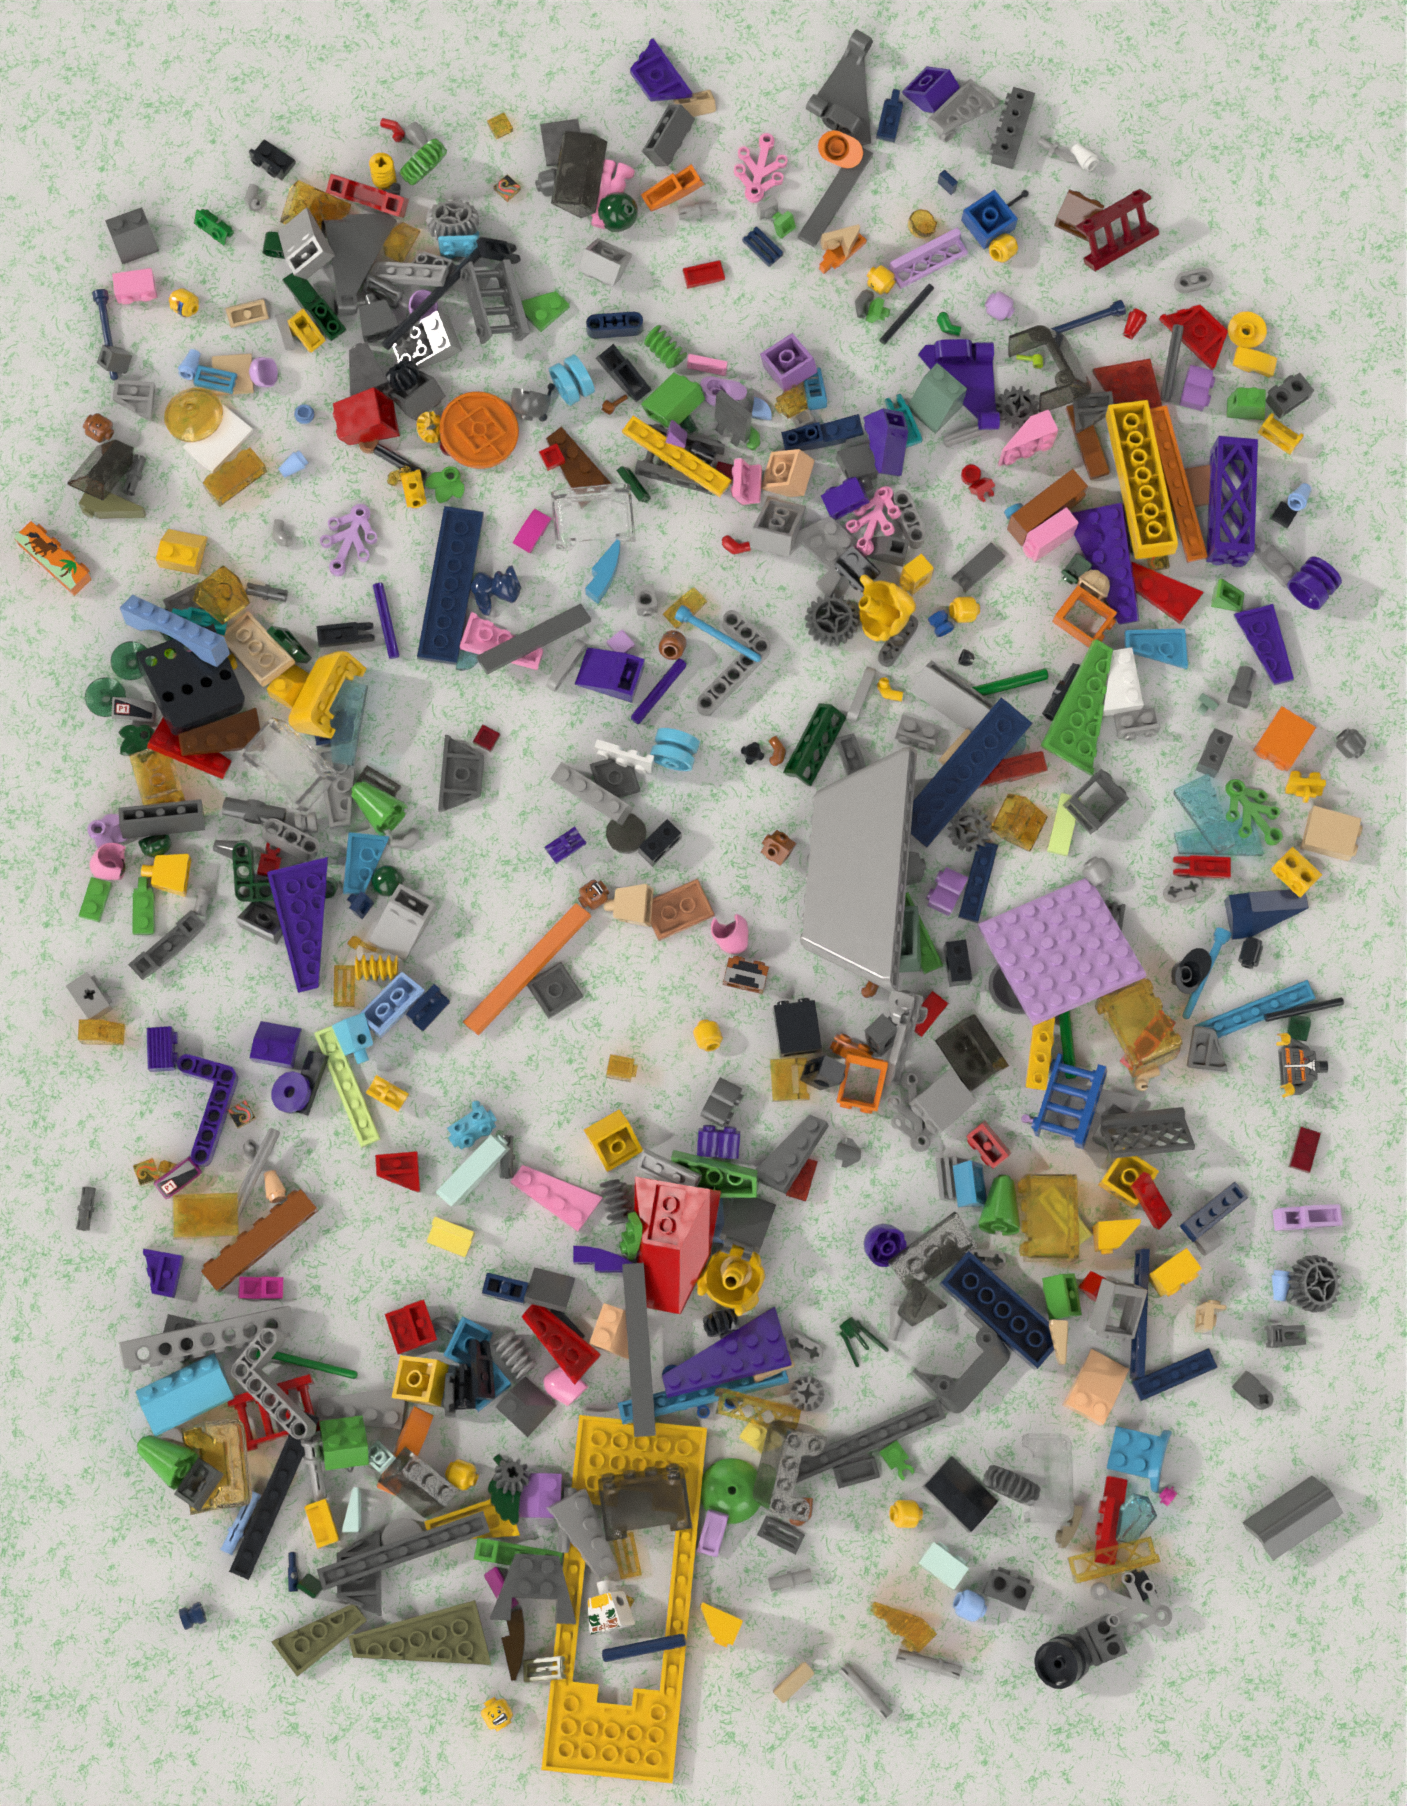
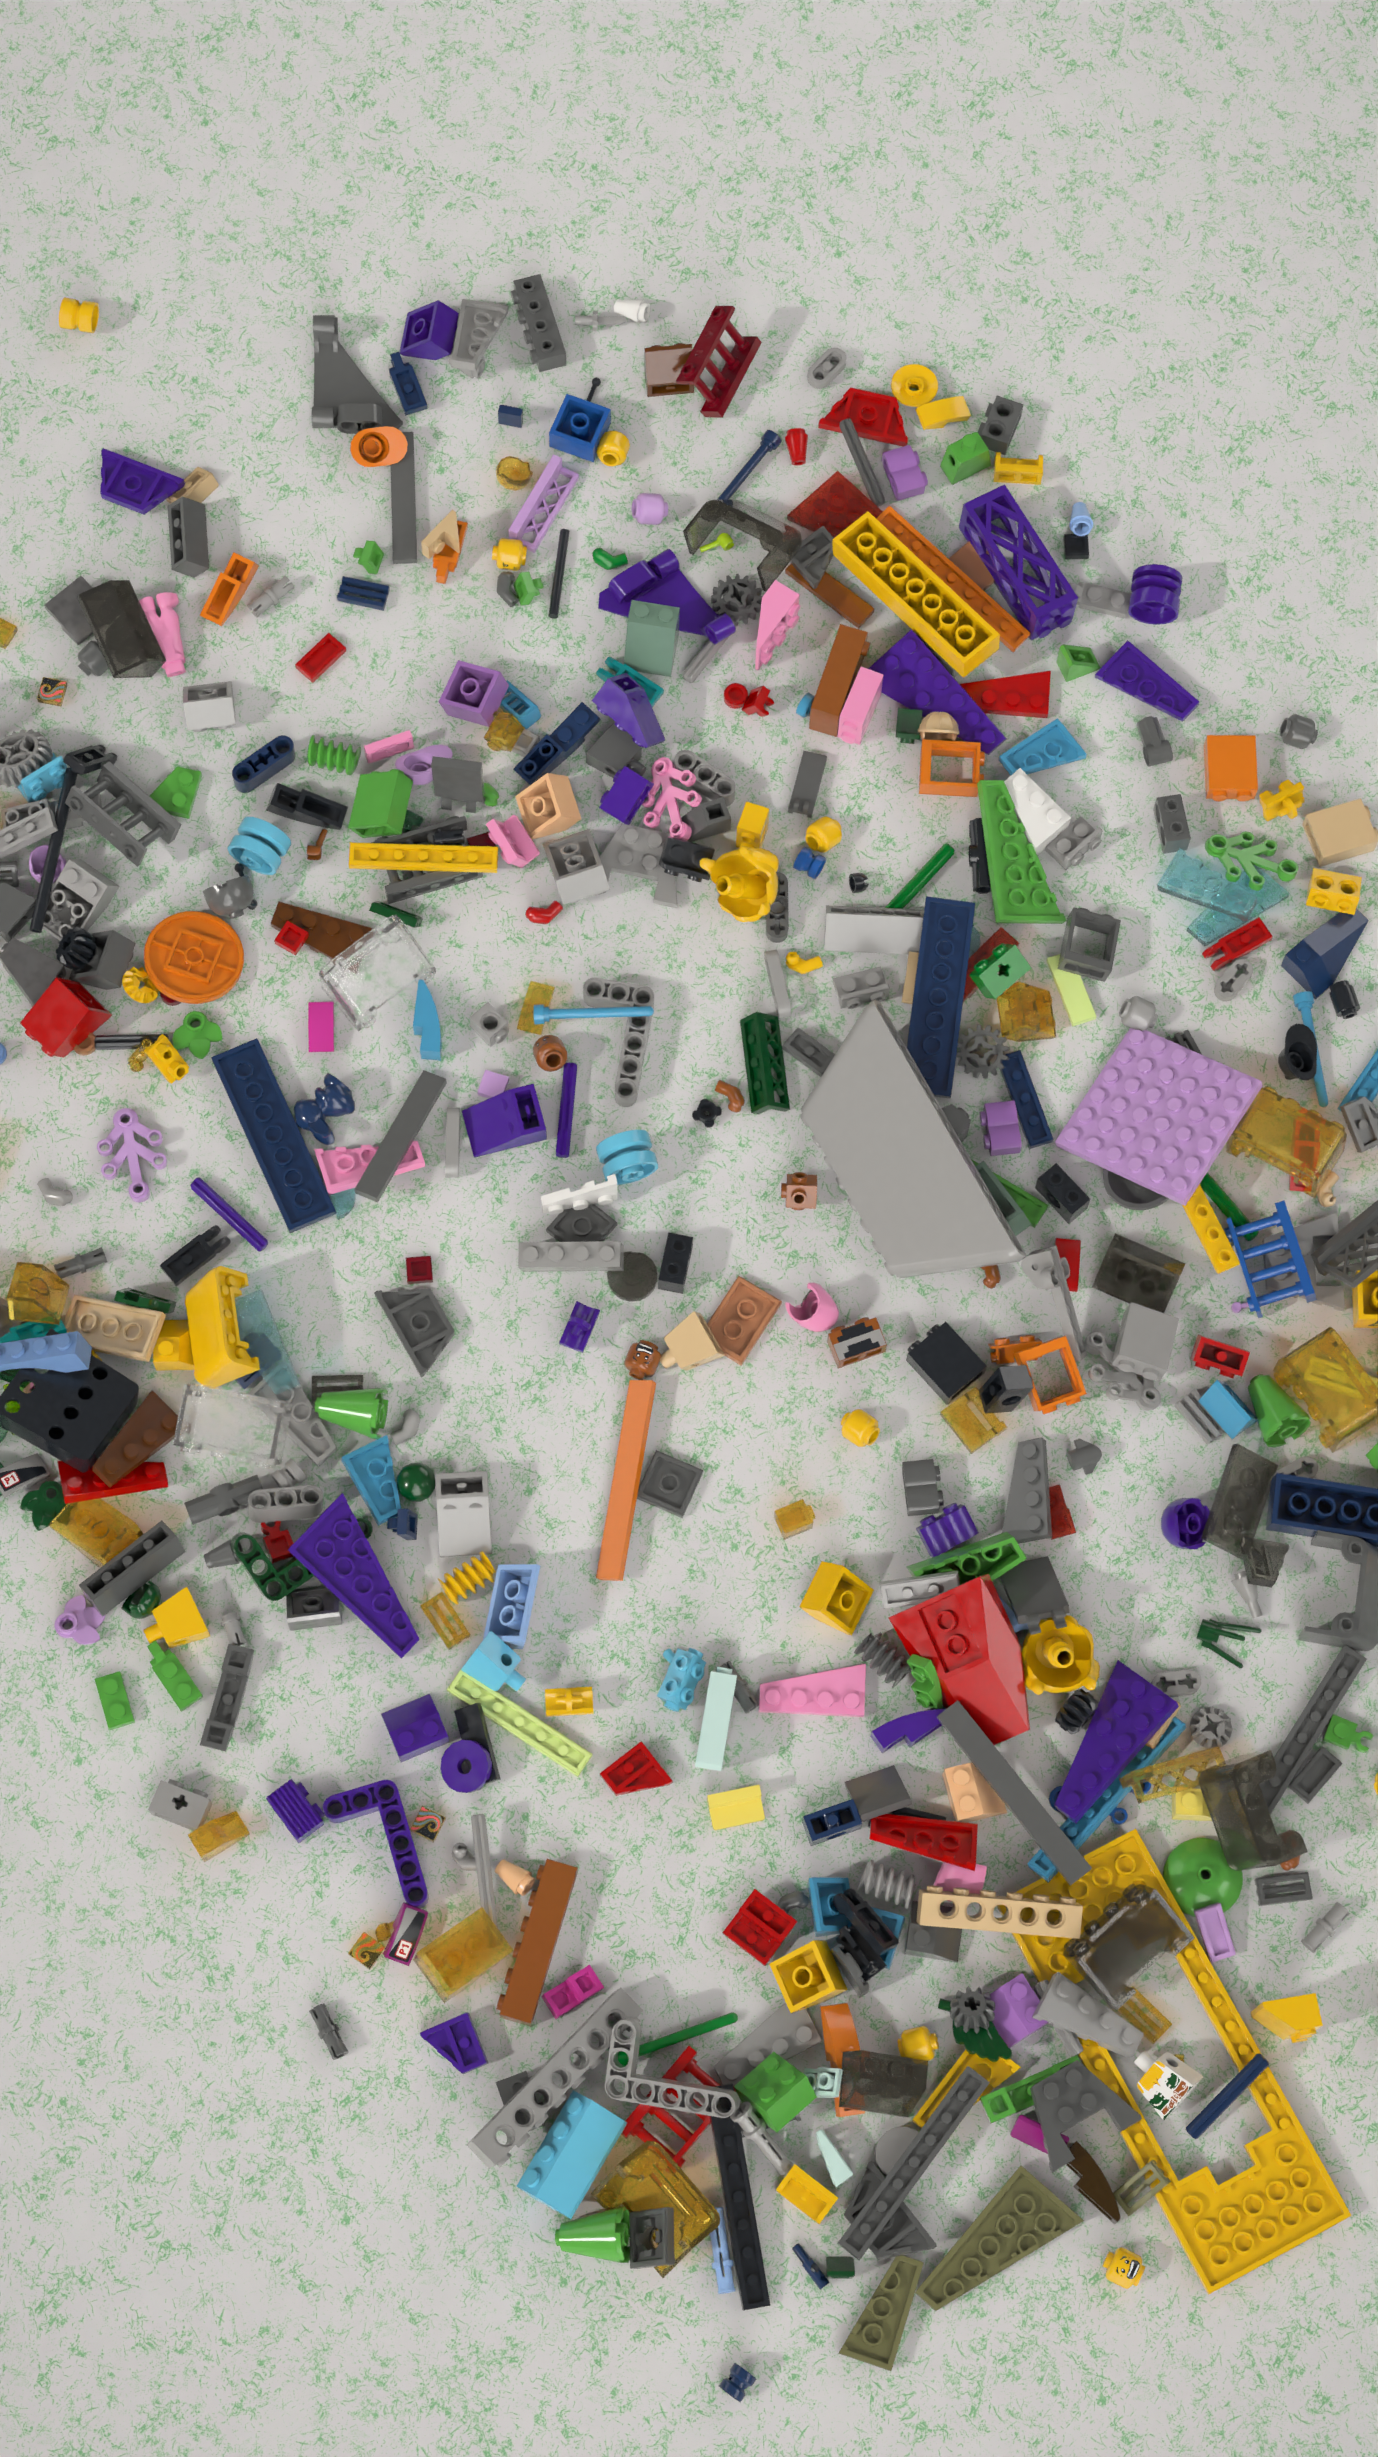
camera: 30 degrees left, 5 degrees down
bright pink piece [89,843,126,880] -> none
light blue cone [278,450,308,478] -> none
clear yellow hand [347,936,377,952] -> none
dark blue bracket [406,984,450,1032] -> none
dark green cylinder [598,192,638,232] -> none
medium lavender slope [666,420,687,448] -> none
bright pink plant [734,133,788,203] -> none
light blue tile [752,397,772,420] -> none
light grey plate [757,197,778,220] -> none
dark grey gear [805,593,859,647] -> none
dark grey brick [864,1013,898,1057] -> none
clear yellow tile [1146,555,1170,571] -> none
sand green tile [1197,693,1219,716] -> none
none -> tan brick [916,1885,1083,1939]
none -> brick [969,943,1031,999]

